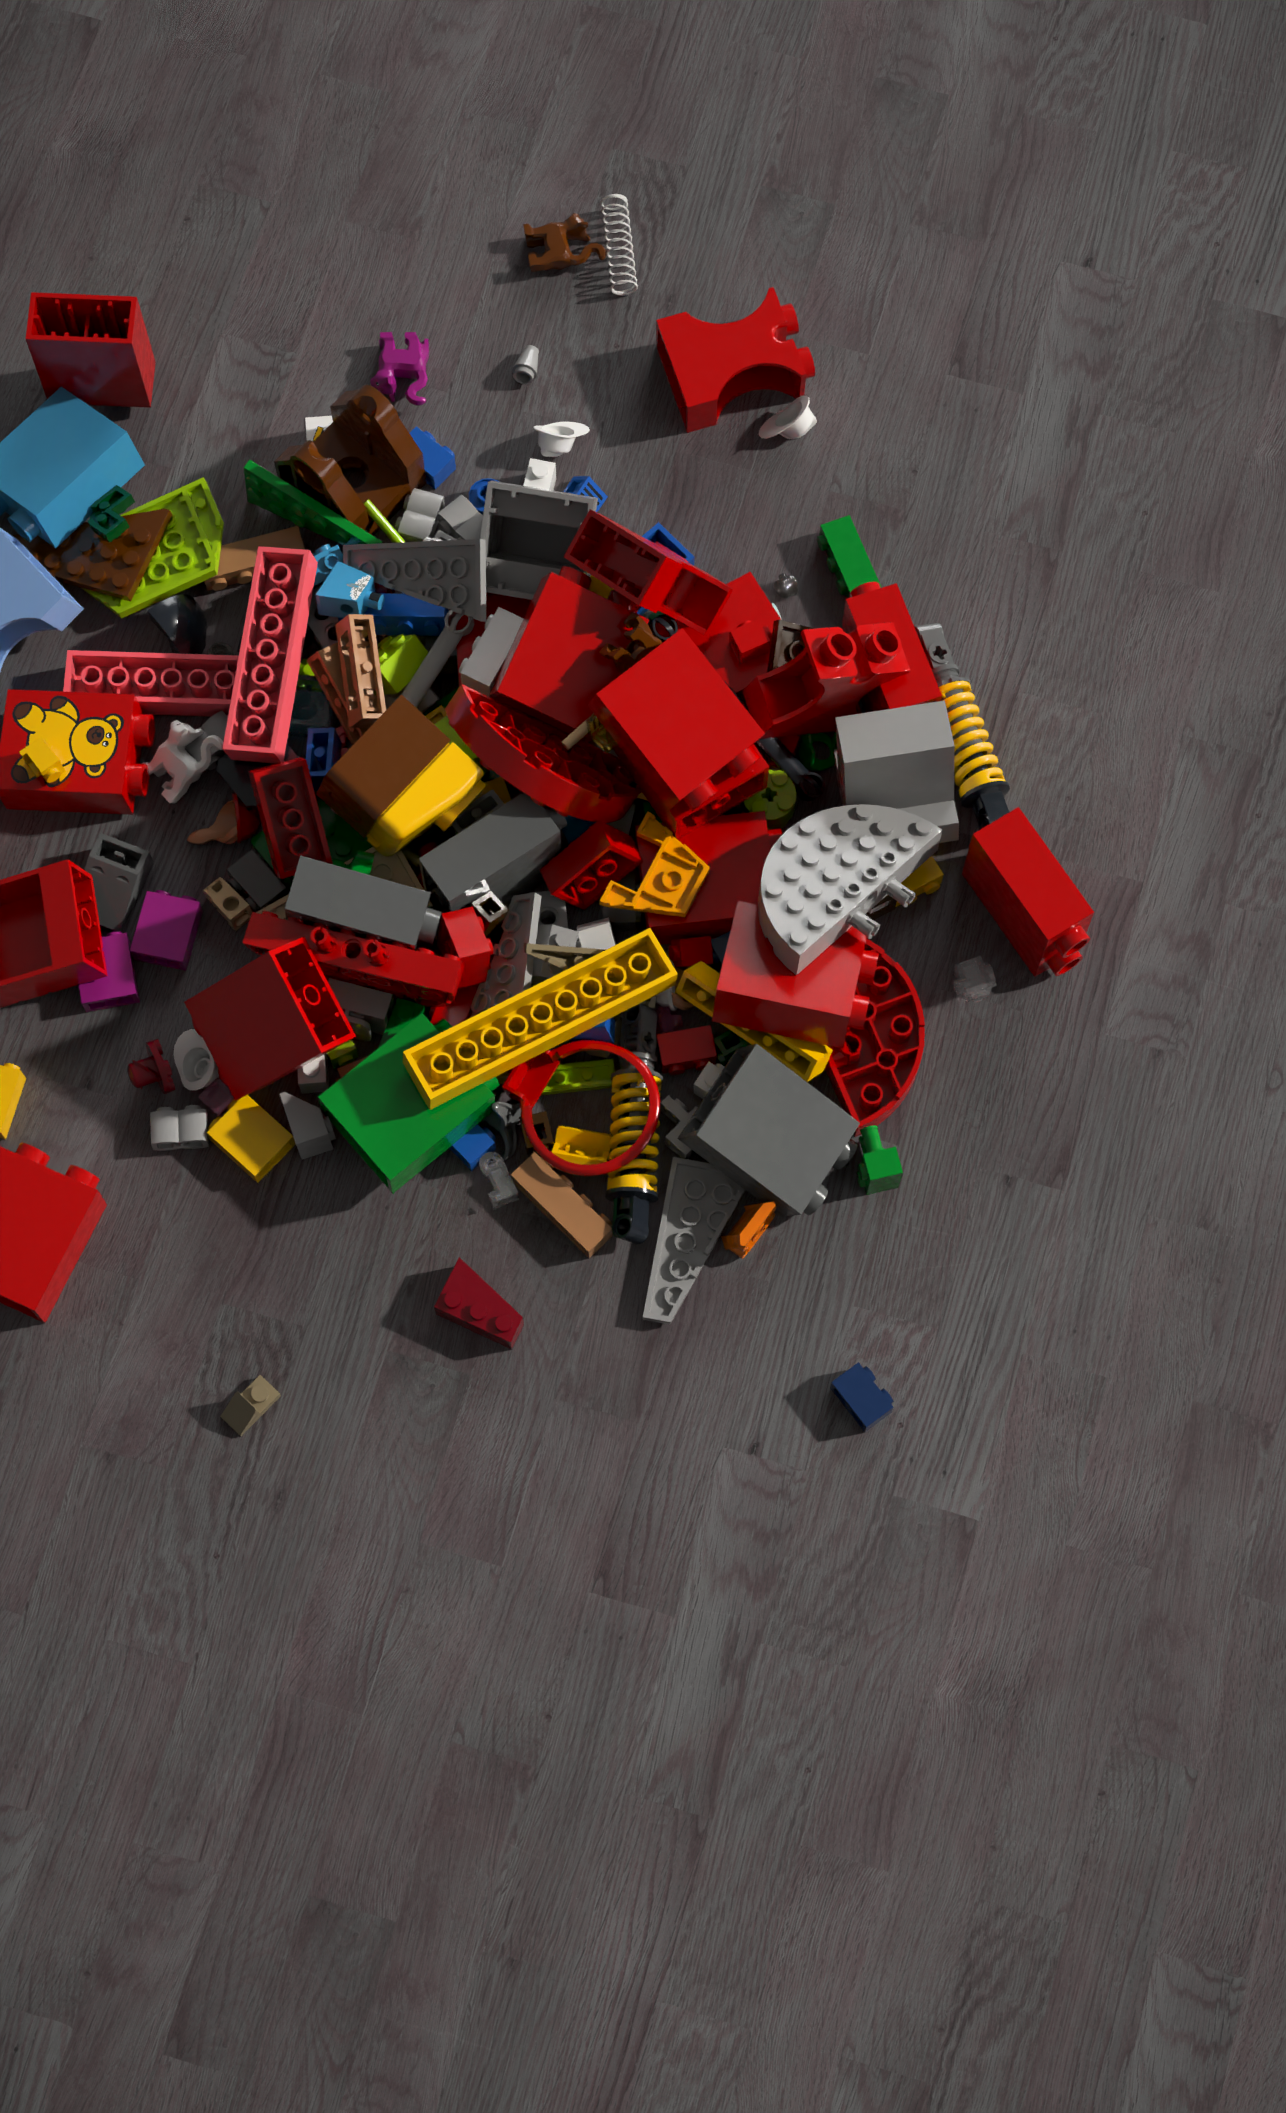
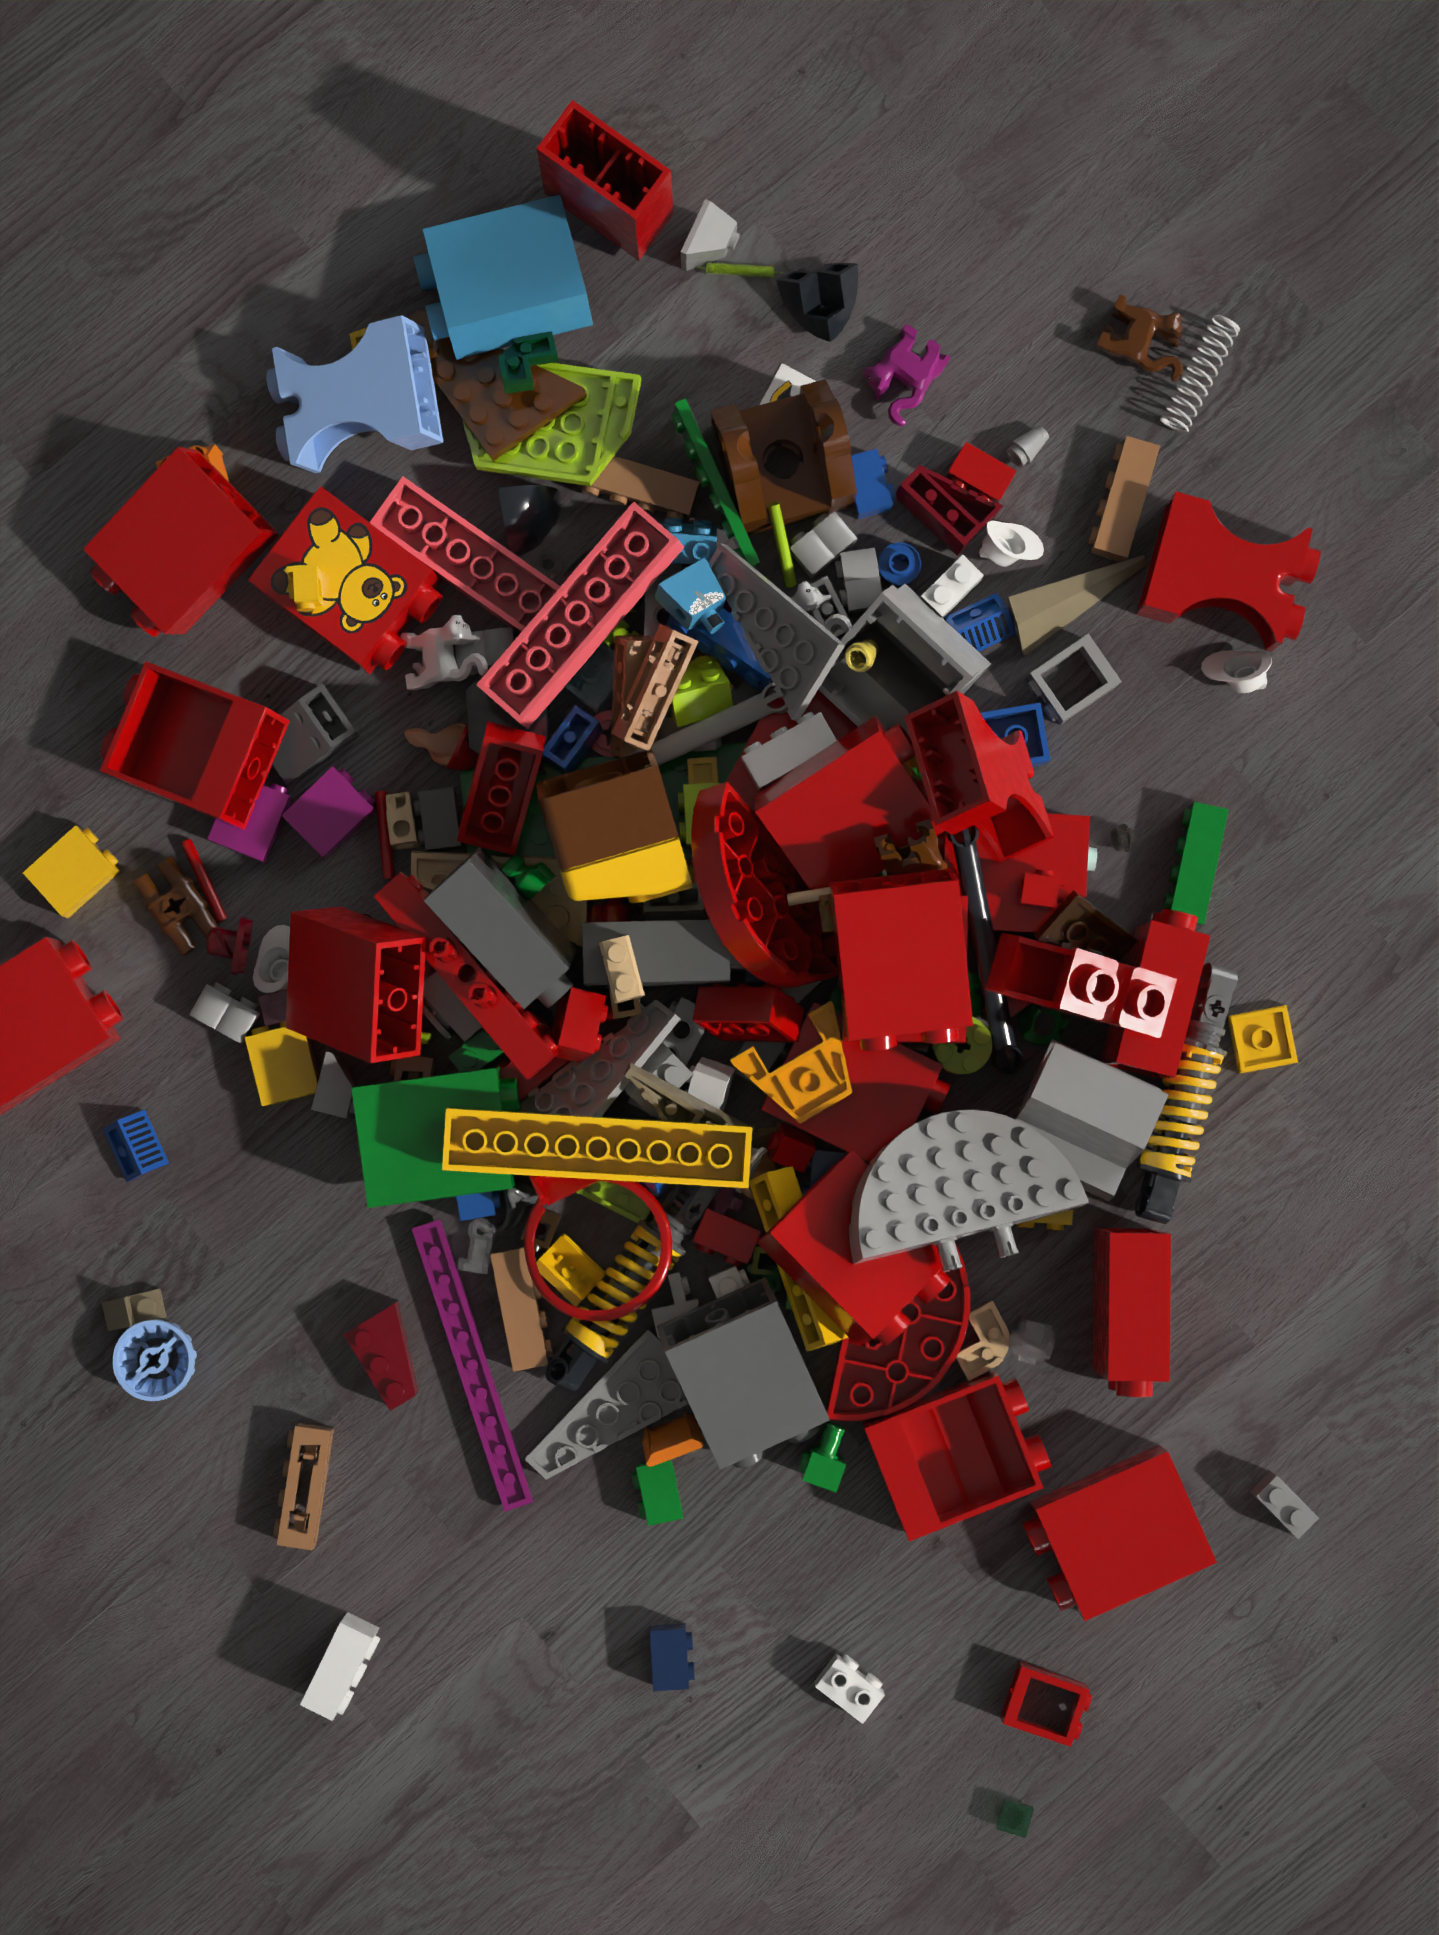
camera: 30 degrees right, 15 degrees up
none -> blue panel [102,1110,169,1182]
none -> light blue gear [112,1319,197,1401]
none -> reddish brown pin [133,857,219,956]
none -> red bar [181,839,228,923]
none -> medium nougat brick [273,1423,334,1550]
none -> white brick [300,1612,381,1721]
none -> red bar [375,791,395,880]
none -> magenta plate [412,1219,533,1512]
none -> tan brick [599,935,645,1004]
none -> green brick [632,1459,683,1526]
none -> light grey slope [681,199,740,271]
none -> lime piece [697,262,783,278]
none -> black brick [776,263,858,342]
none -> white brick [814,1653,885,1724]
none -> light yellow cone [845,640,878,672]
none -> red brick [862,1370,1051,1542]
none -> dark red wedge [895,465,1003,556]
none -> red brick [946,442,1017,503]
none -> tan plate [956,1300,1010,1381]
none -> clear green plate [996,1798,1034,1838]
none -> red window [1000,1661,1092,1747]
none -> dark tan wedge [1006,555,1146,656]
none -> red brick [1022,1445,1217,1621]
none -> light grey window [1027,633,1122,725]
none -> medium nougat brick [1088,436,1160,562]
none -> yellow tile [1227,1005,1298,1074]
none -> light grey brick [1250,1471,1319,1539]

